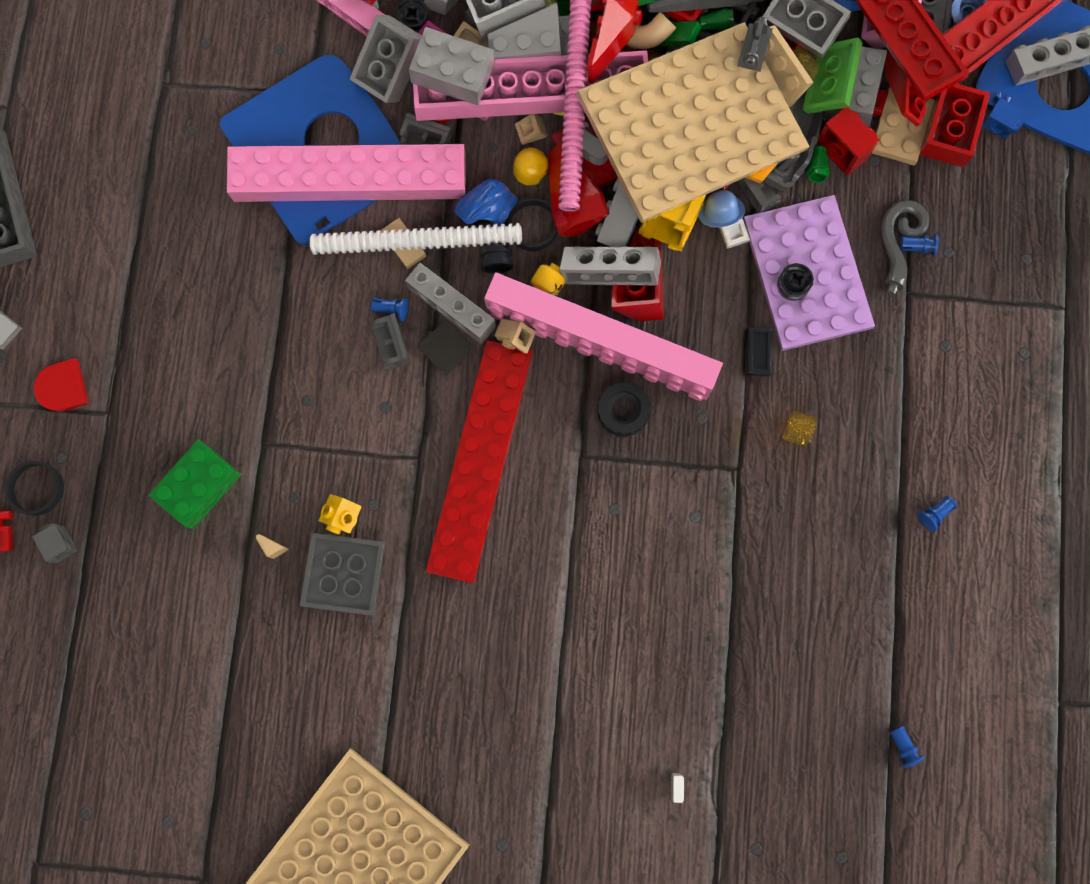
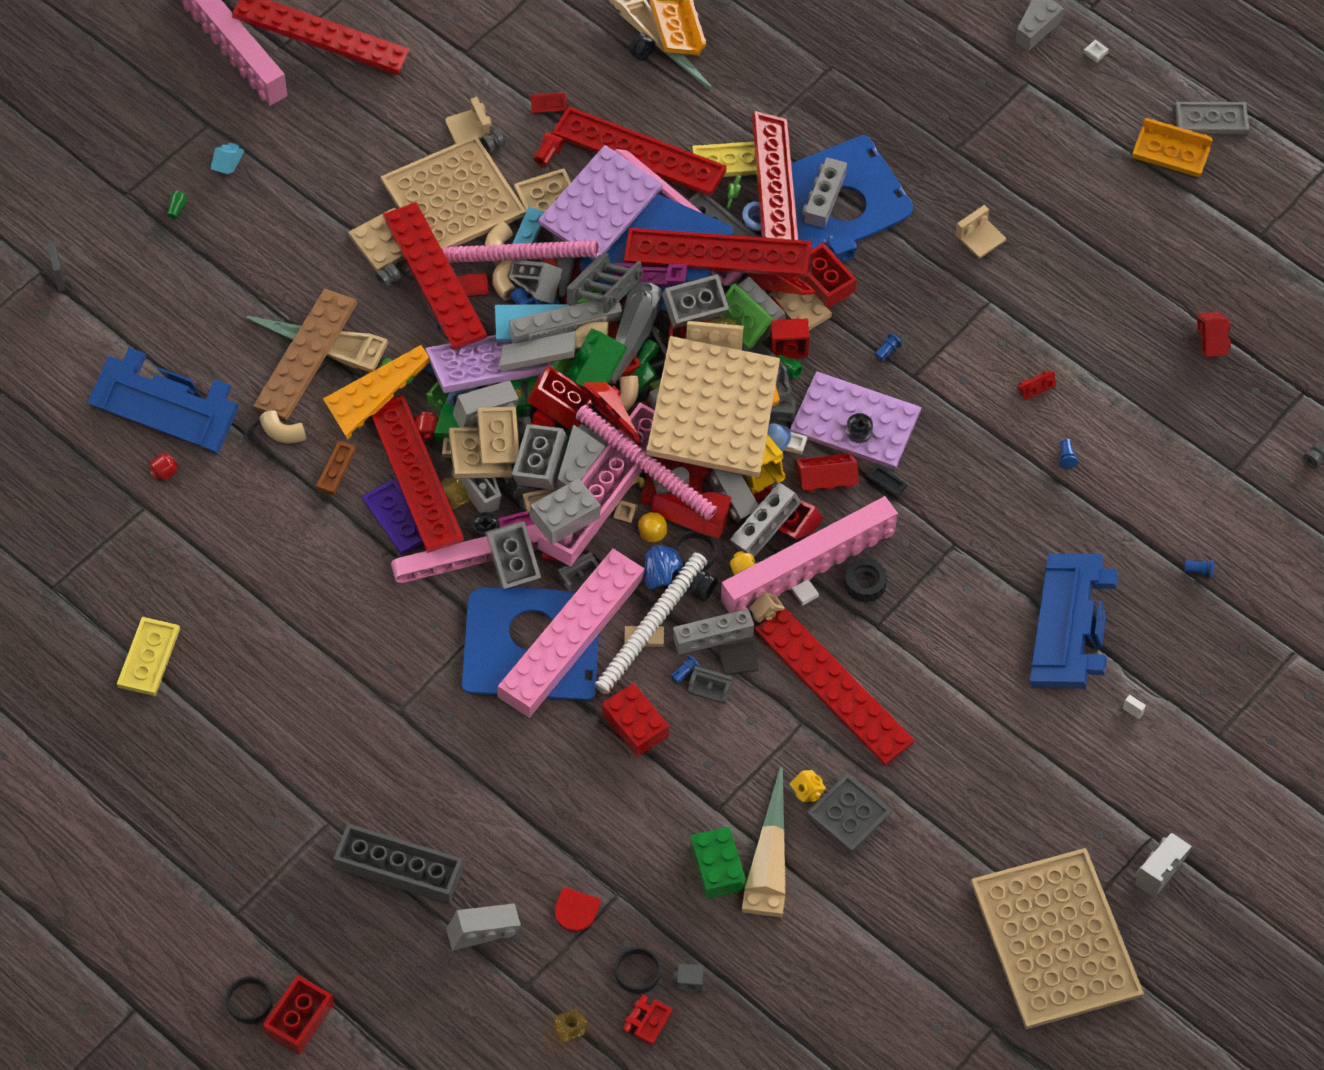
camera: 60 degrees left, 20 degrees down
tan slope [256,534,289,559] -> none
dark grey hinge [737,17,773,72] -> none
clear yellow brick [782,411,818,447] -> none
dark grey plant [881,200,929,296] -> none
none -> red brick [602,683,669,757]
none -> tan plate [742,767,785,918]
none -> white tile [792,580,819,606]
none -> red slope [795,453,859,492]
none -> red hinge [1017,371,1056,401]
none -> blue piece [1030,554,1118,689]

